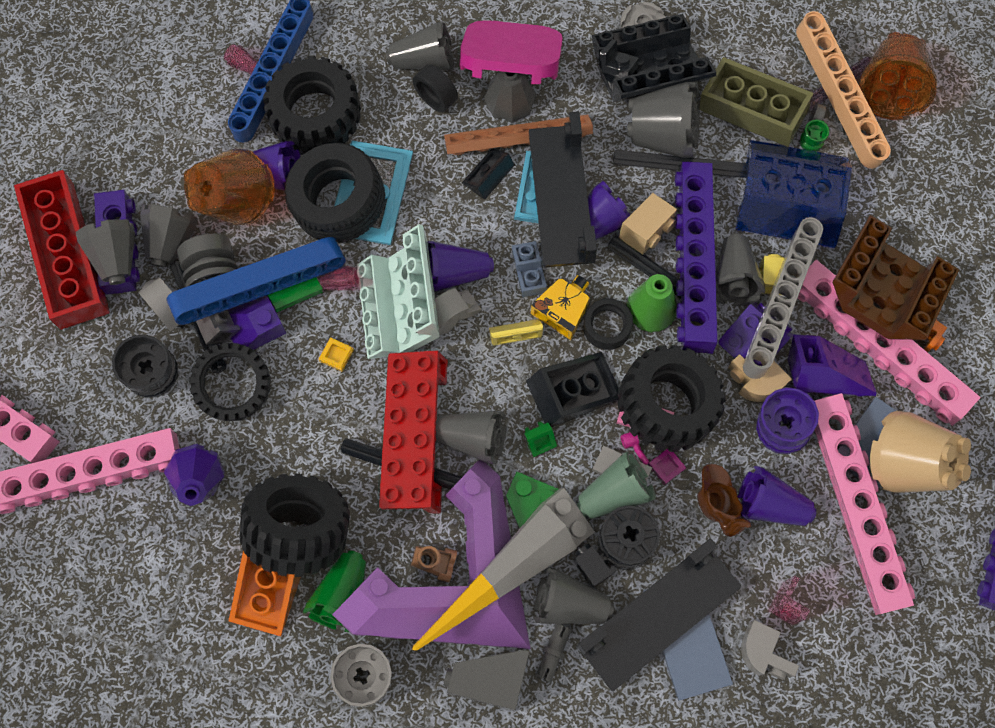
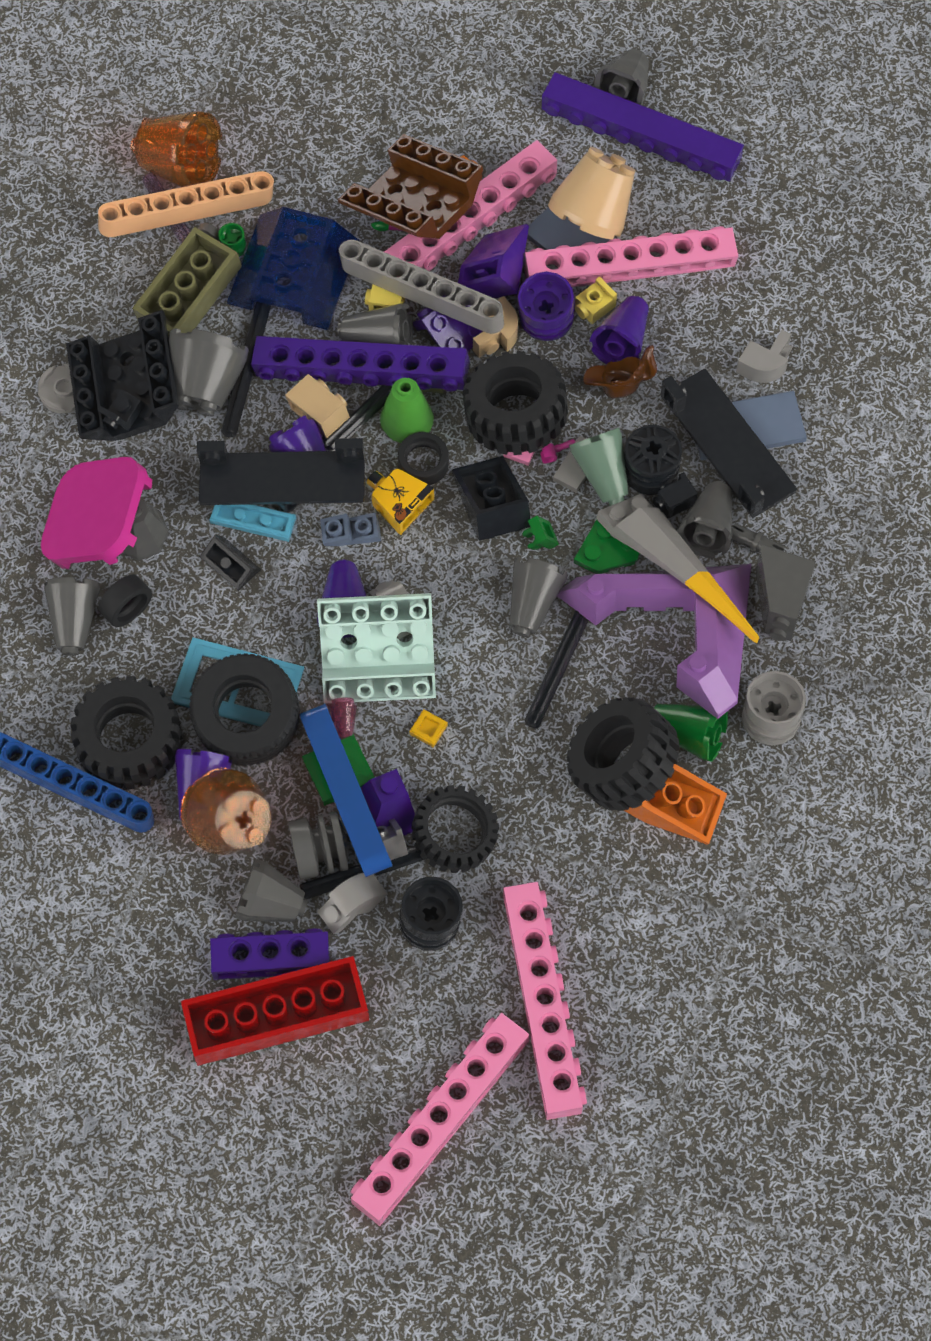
camera: 85 degrees left, 5 degrees down
dark grey cone [76,219,135,285] -> none
dark purple cone [164,444,225,506] -> none
clear pink cone [224,44,258,75] -> none
red bracket [379,351,448,514] -> none
medium nougat plate [411,546,457,583] -> none
nougat plate [444,114,593,155] -> none
light yellow slope [489,319,543,346] -> none
magenta tile [648,449,686,485] -> none
clear pink panel [767,575,810,625] -> none
none -> light yellow brick [575,277,617,324]

